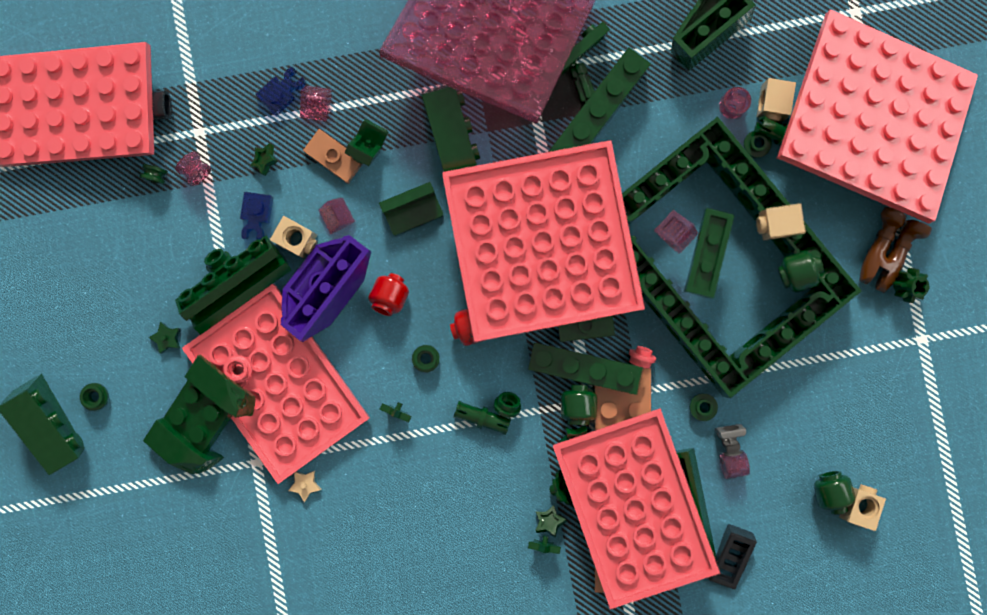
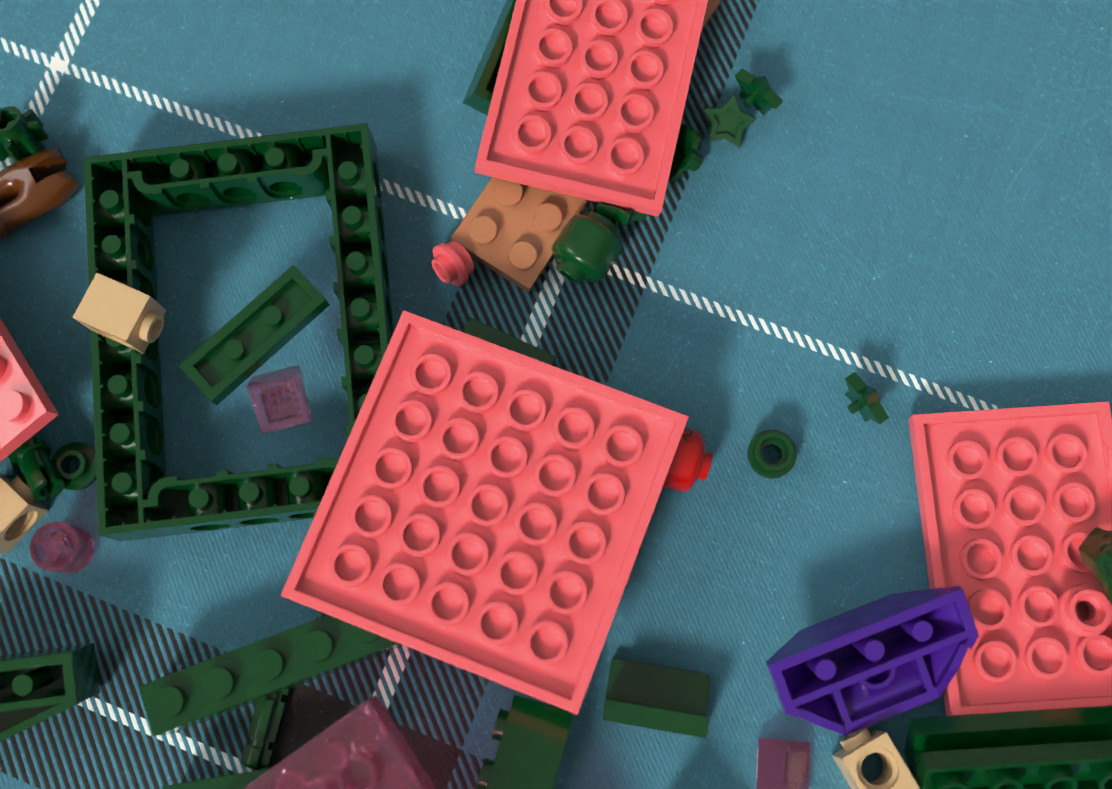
camera: 145 degrees left, 10 degrees down
tan piece [288,471,321,502] -> none
red head [368,273,409,316] -> none
dark green pin [453,401,511,435] -> none
dark green plate [493,392,521,418] -> none
dark green plate [528,343,644,395] -> none
dark green plate [689,393,718,421] -> none
leg [715,424,750,479] -> none
dark green head [778,251,824,293] -> none

